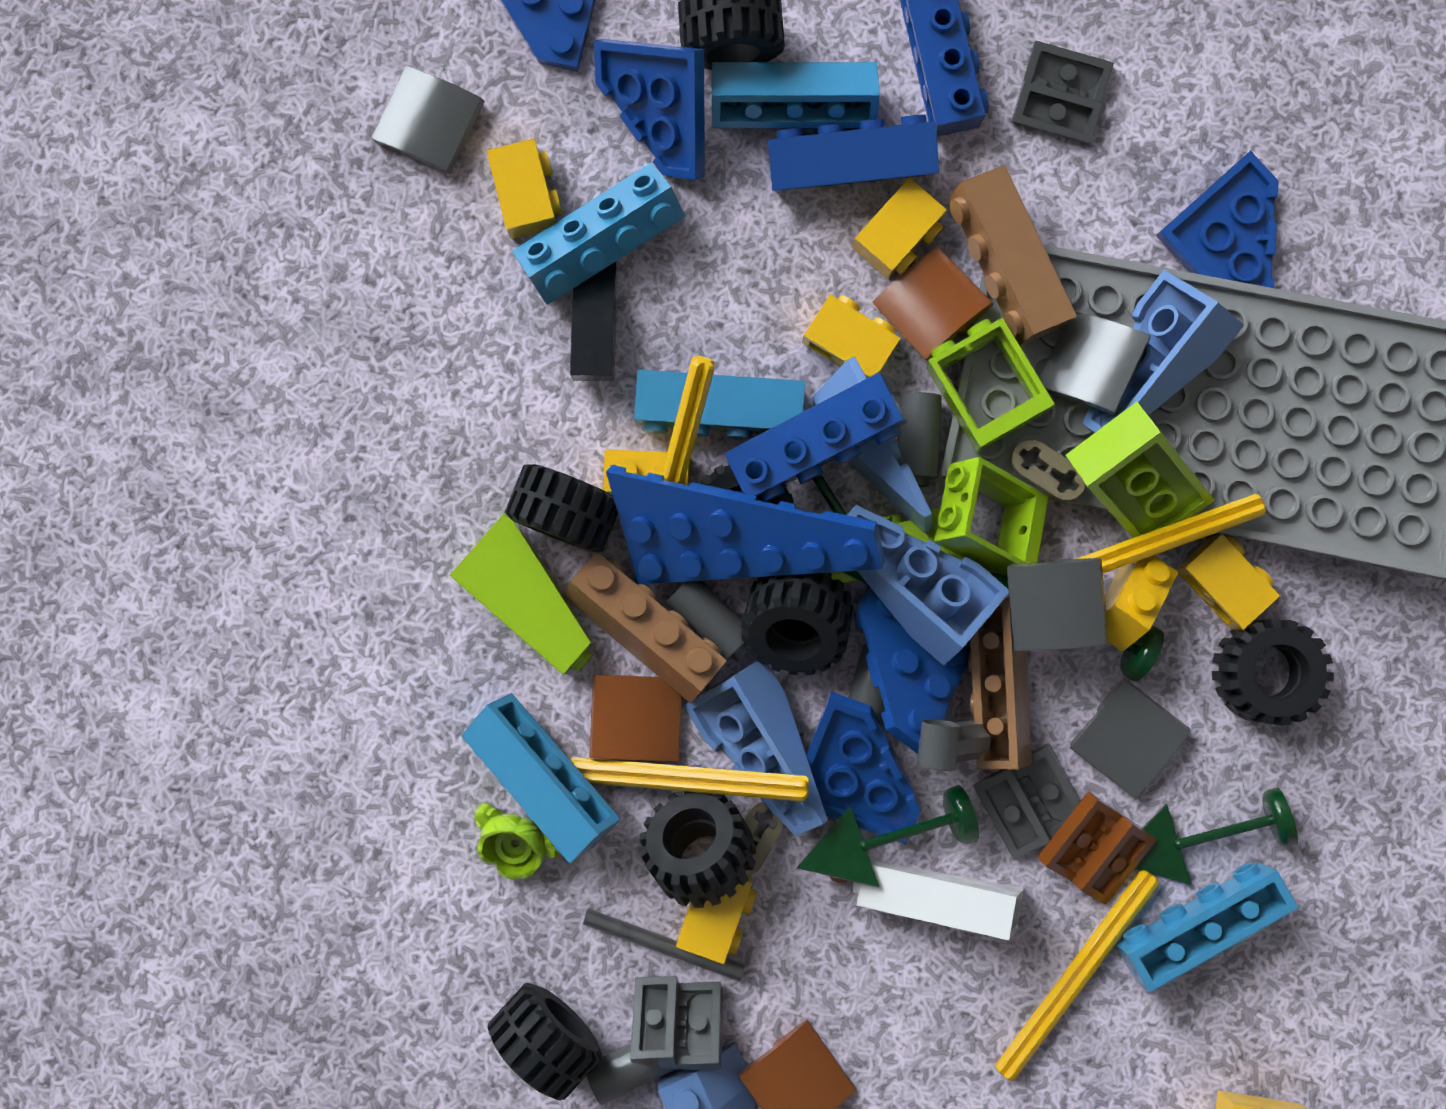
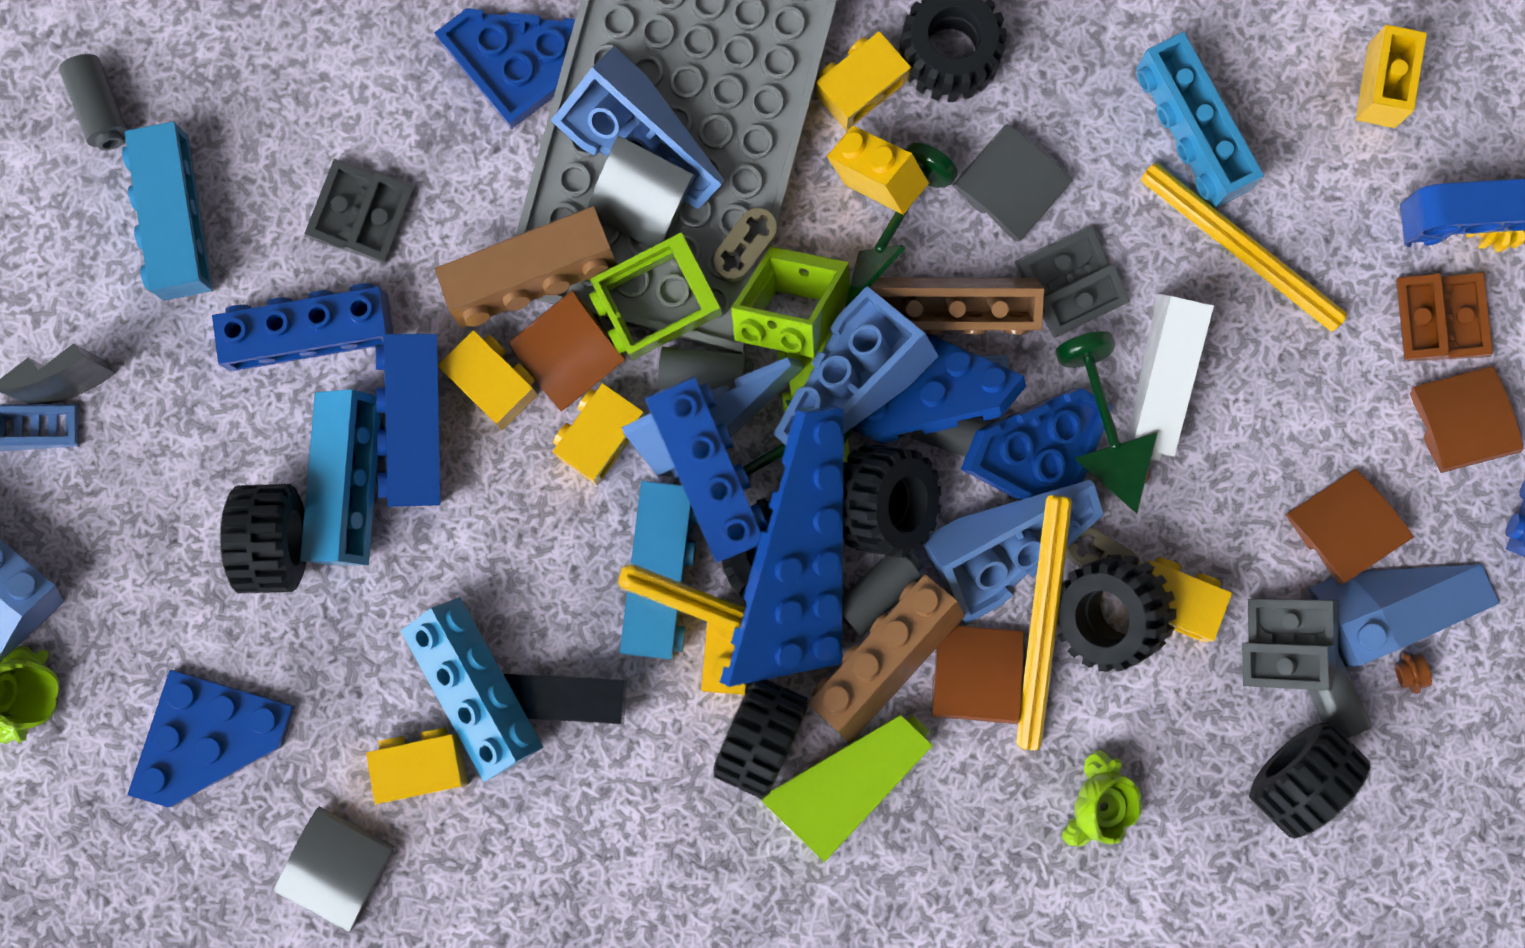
camera: 85 degrees left, 5 degrees down
dark azure brick [461,693,620,864] -> none
flat silver bar [583,908,745,981] -> none
blue plate [594,39,705,180] -> none
dark grey piece [917,719,991,771] -> none
dark grey slope [1007,558,1108,651] -> none
dark orange slope [1037,792,1157,905] -> none
lime slope [1066,402,1215,538] -> none
yellow axle [1076,494,1266,574] -> none
dark green piece [1135,787,1298,884] -> none

